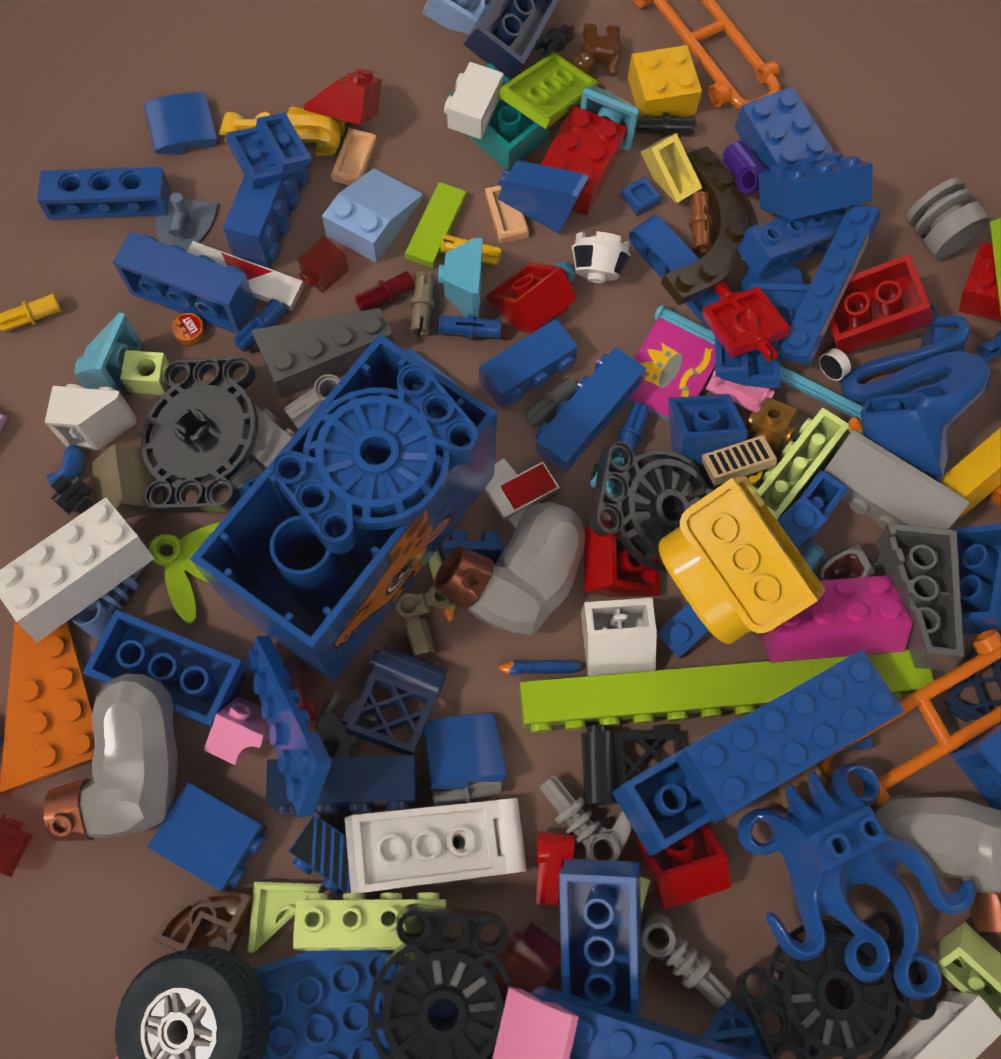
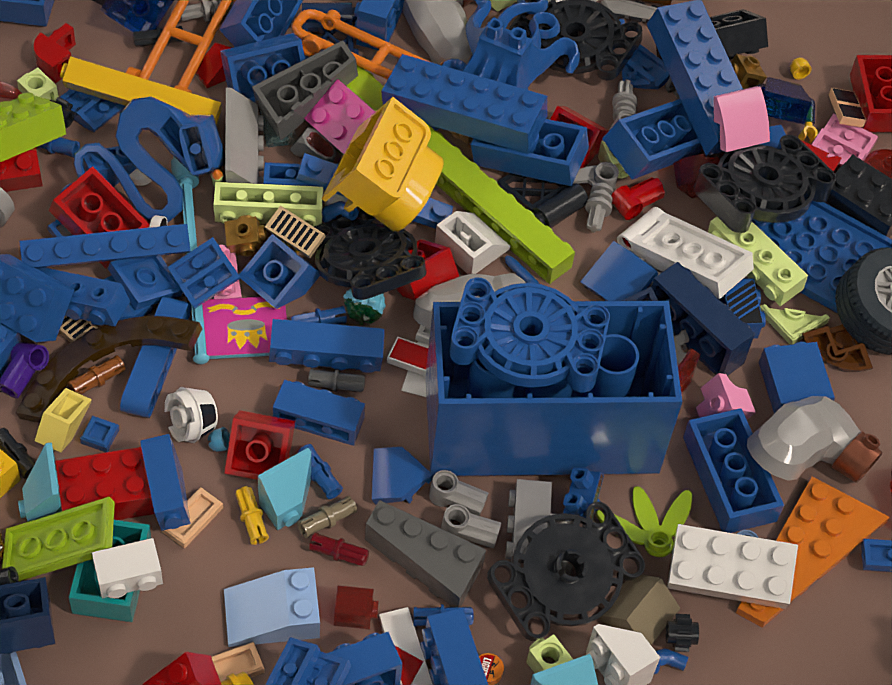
camera: 130 degrees left, 15 degrees down
blue wing [246,636,332,818] -> none
lime tile [405,182,466,268] -> none
red plate [702,281,790,362] -> none

